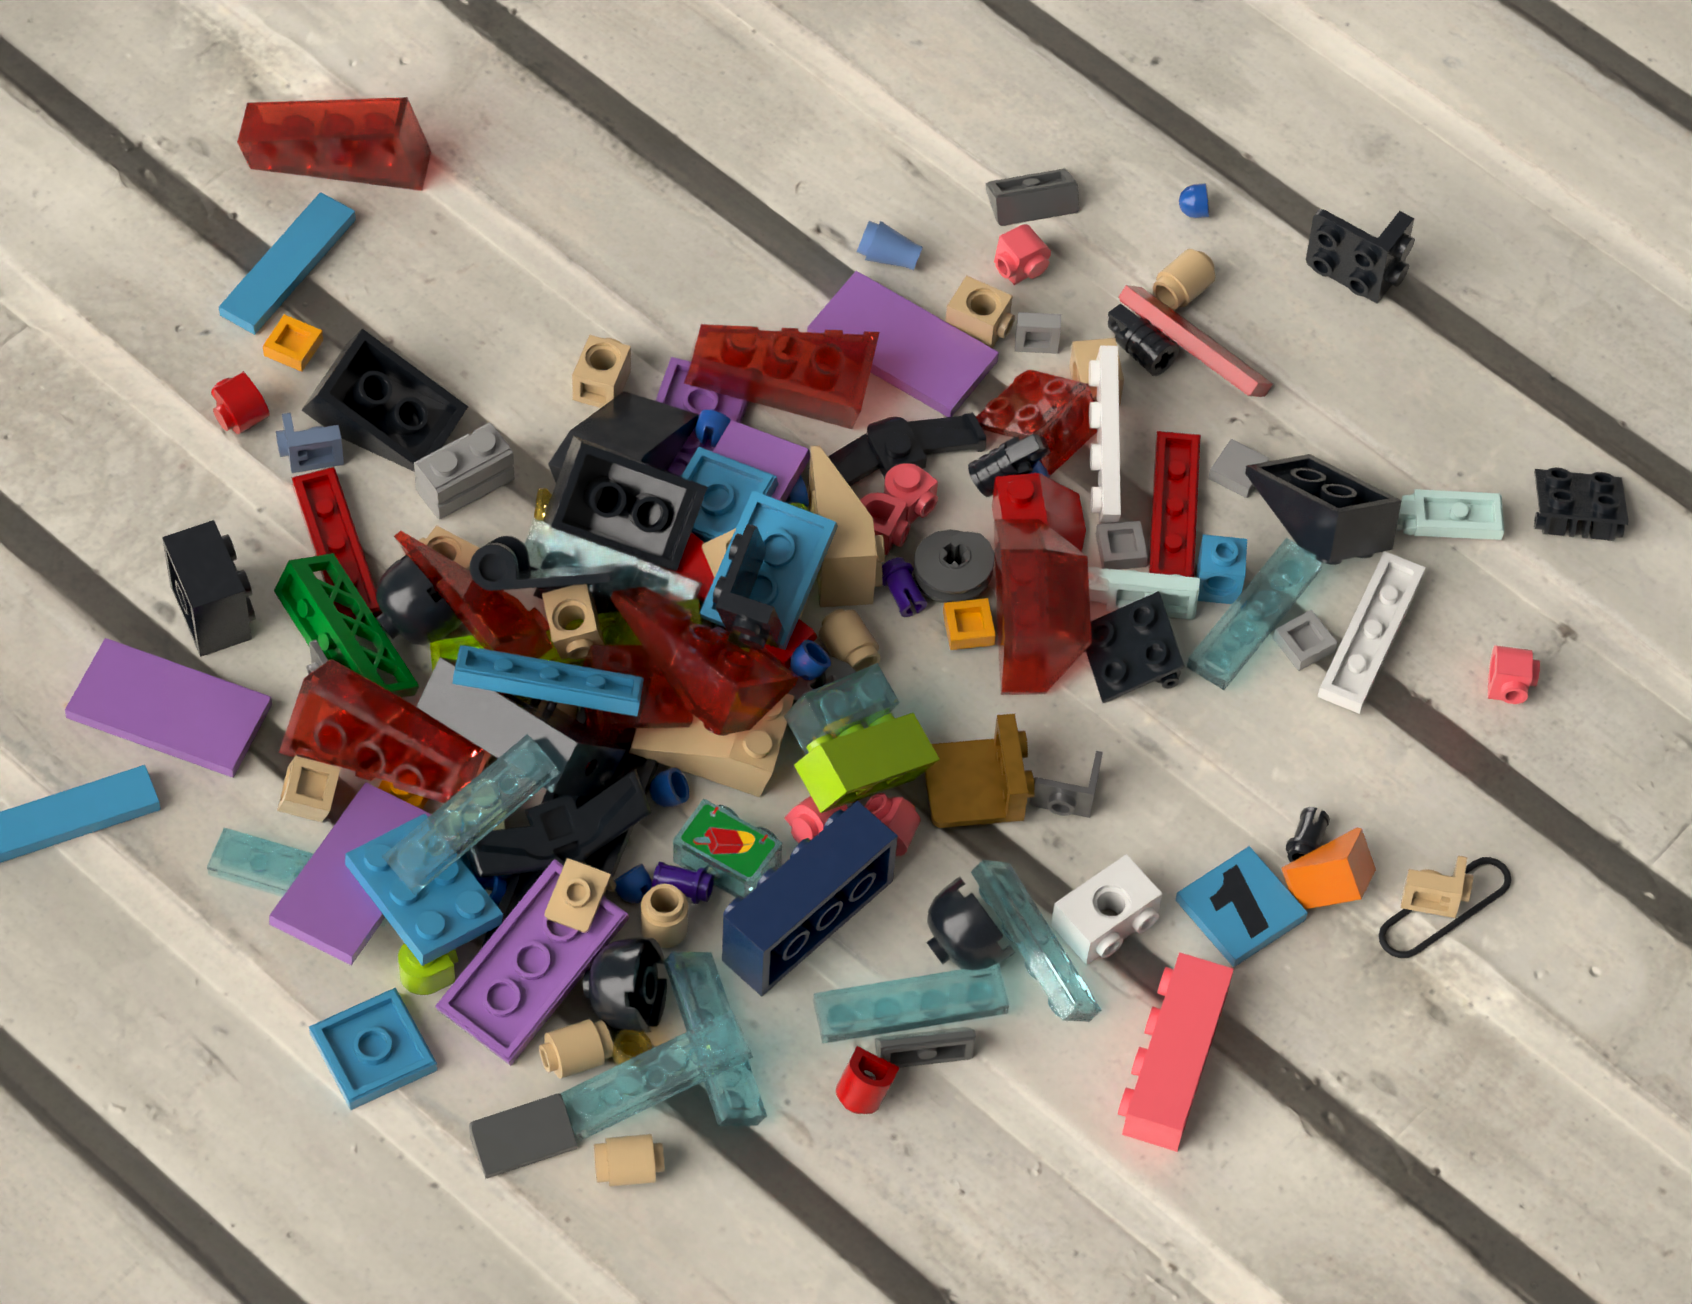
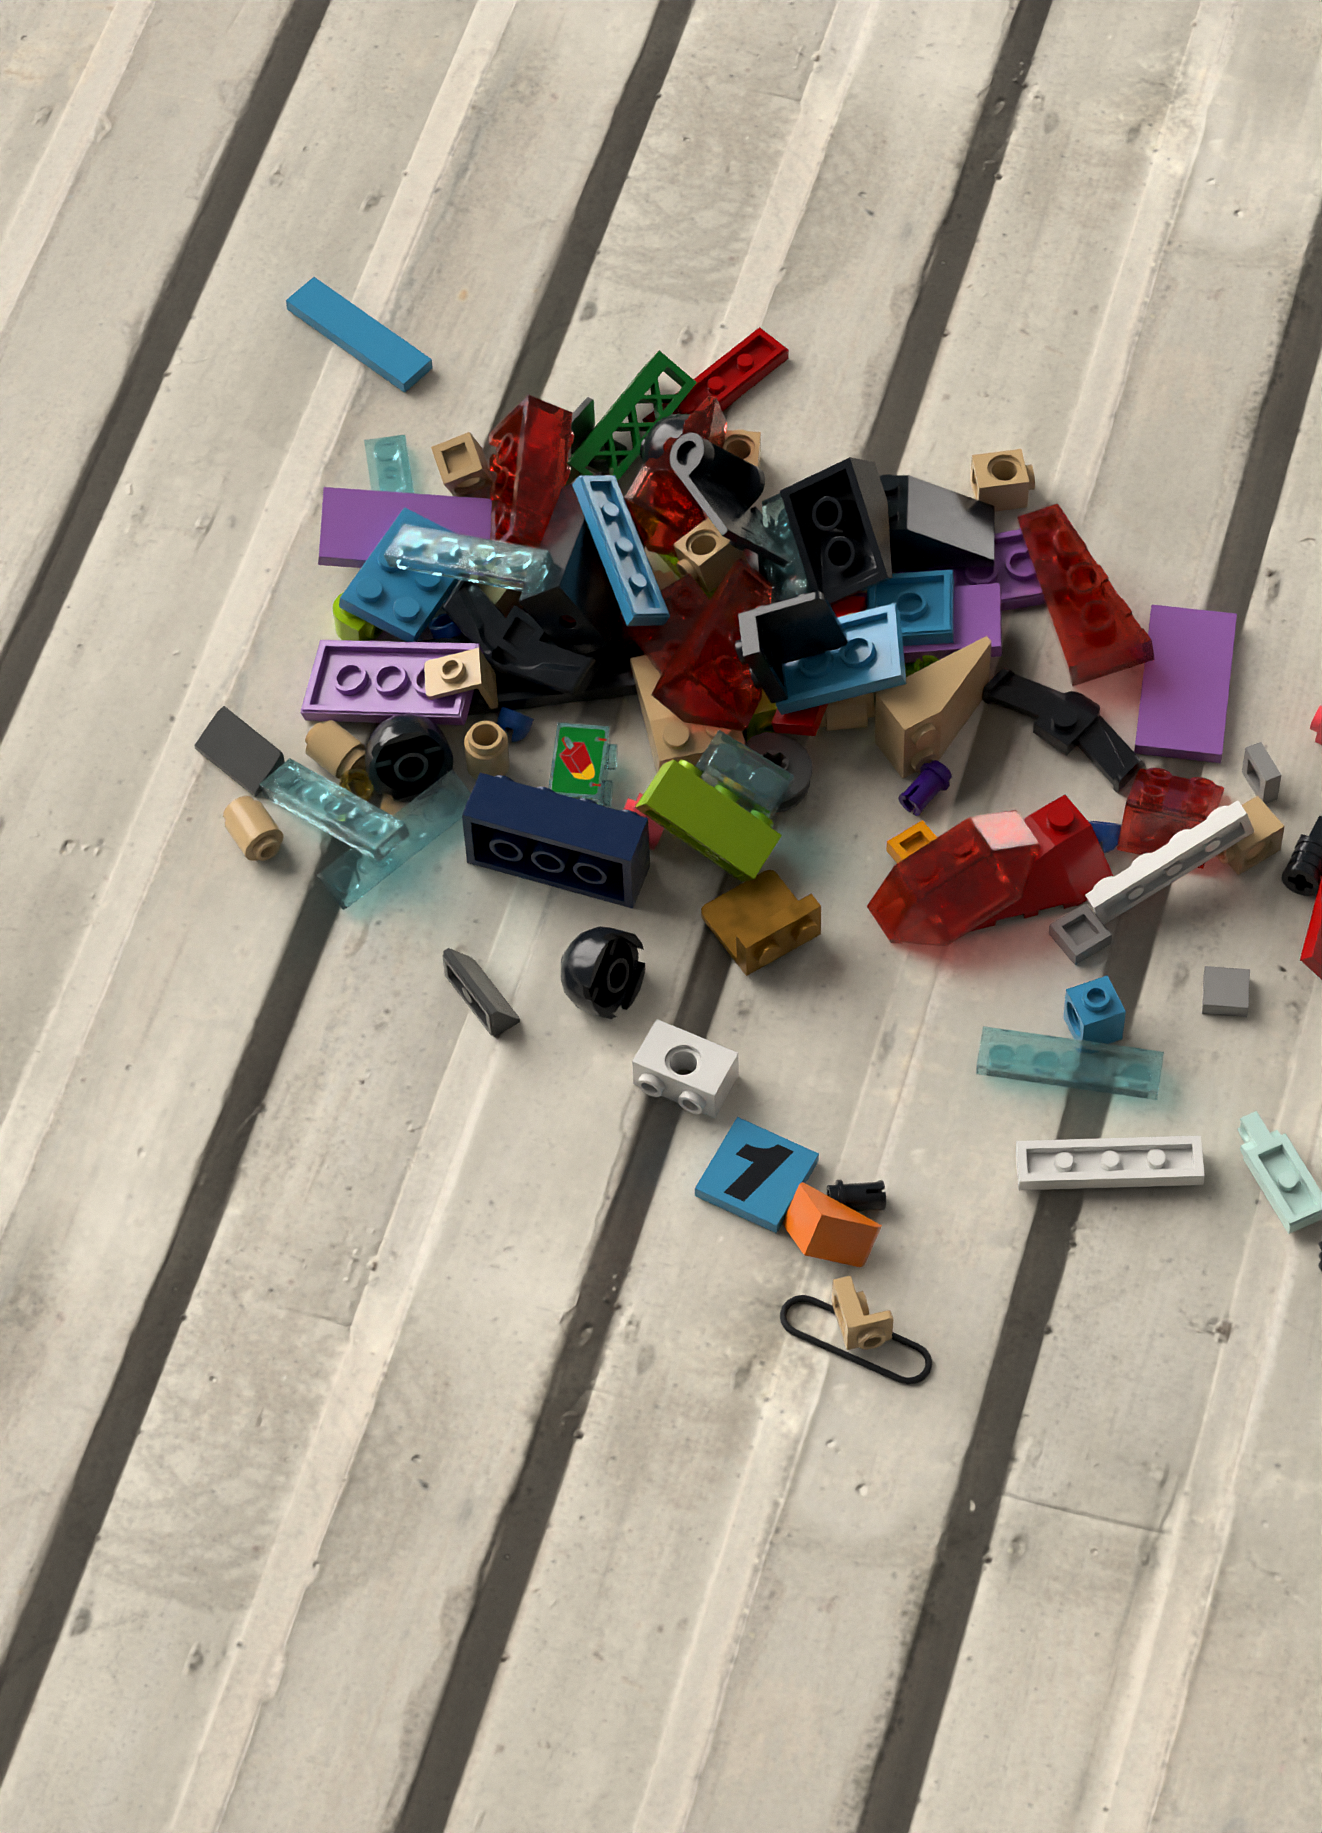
camera: 70 degrees right, 0 degrees up
medium lavender tile [65,638,272,778] -> none
black brick [162,520,256,657] -> none
red plate [211,371,270,435] -> none
dark azure tile [219,192,356,335] -> none
clear red wedge [237,97,431,191] -> none
light orange plate [263,314,323,372] -> none
sand blue bracket [276,413,344,473] -> none
black slope [301,329,468,472] -> none
dark azure tile [309,987,438,1110] -> none
light grey brick [414,422,514,520] -> none
blue hinge [649,768,689,807] -> none
dark purple pin [652,862,714,904] -> none
blue hinge [695,410,731,447] -> none
blue hinge [790,640,831,680] -> none
clear light blue plate [813,964,1009,1044] -> none
tan brick [819,609,881,674] -> none
red plate [836,1046,900,1114] -> none
medium blue cone [857,221,923,271] -> none
coral plate [860,493,911,555] -> none
coral plate [865,793,921,856] -> none
coral plate [884,463,938,523] -> none
dark grey piece [913,529,995,603] -> none
tan brick [945,275,1015,348] -> none
black hinge [968,434,1051,497] -> none
clear light blue plate [971,860,1102,1022] -> none
flat silver bracket [1029,751,1103,818] -> none
light aqua hinge [1073,567,1200,620] -> none
black hinge [1078,591,1185,703] -> none
coral brick [1118,952,1234,1152] -> none
red tile [1149,431,1201,577] -> none
black slope [1245,454,1402,565] -> none
light grey tile [1273,610,1337,671] -> none
coral plate [1488,645,1540,704] -> none

